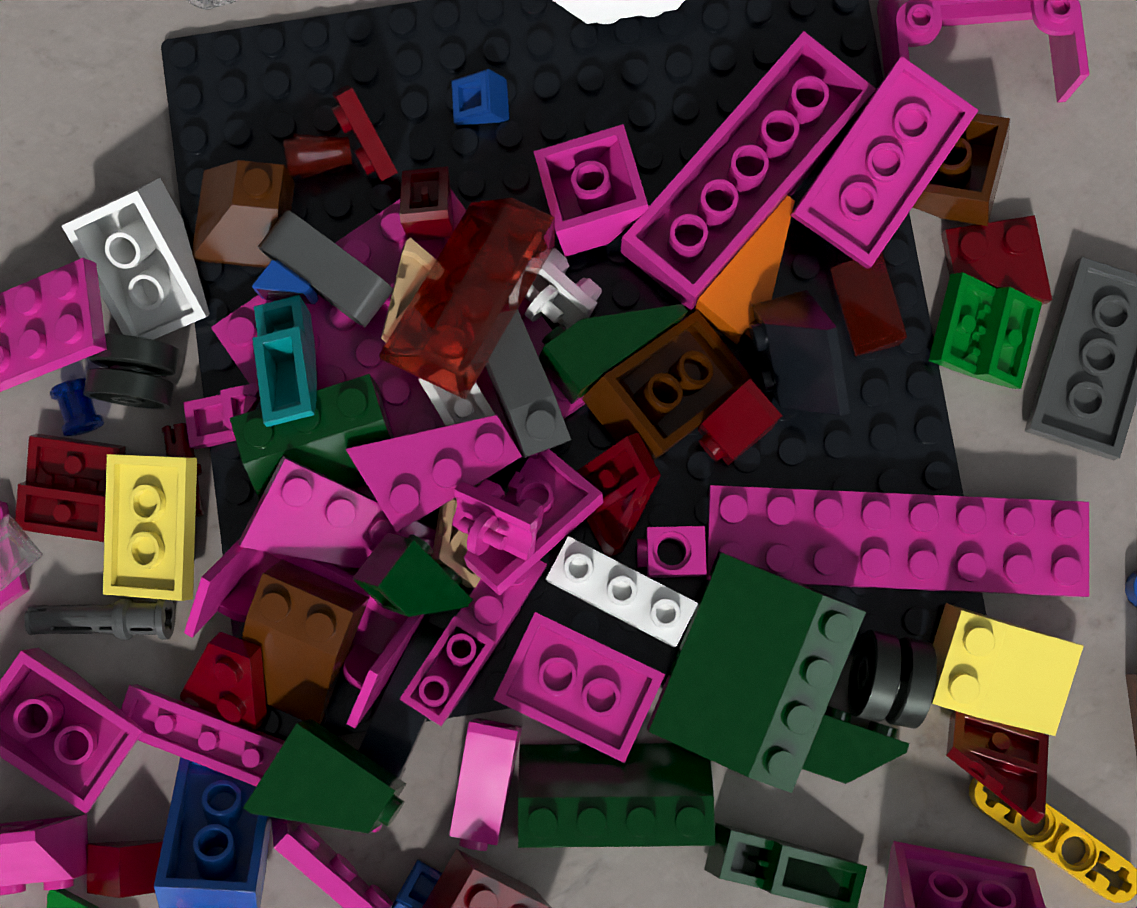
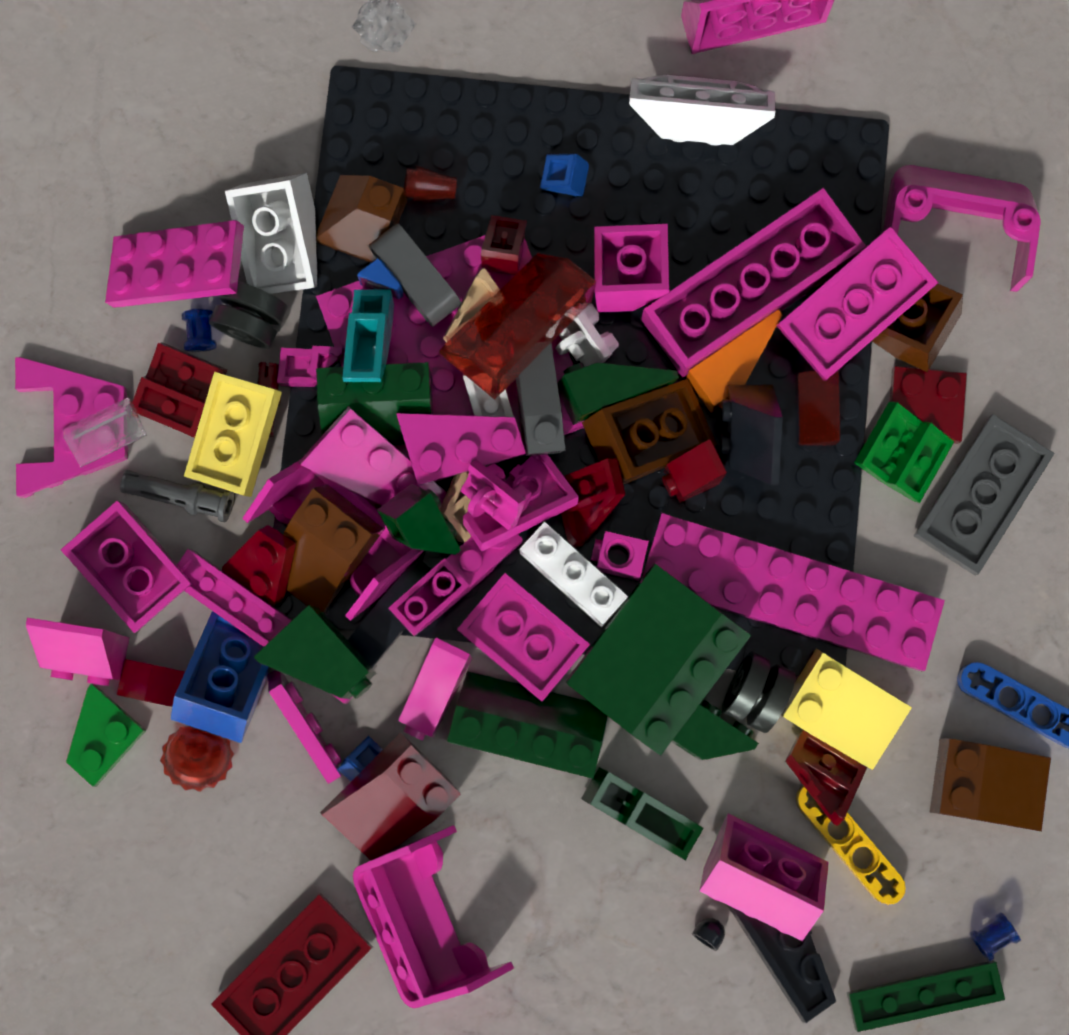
camera: 10 degrees right, 0 degrees up
dark red wing [331,85,398,181] -> none

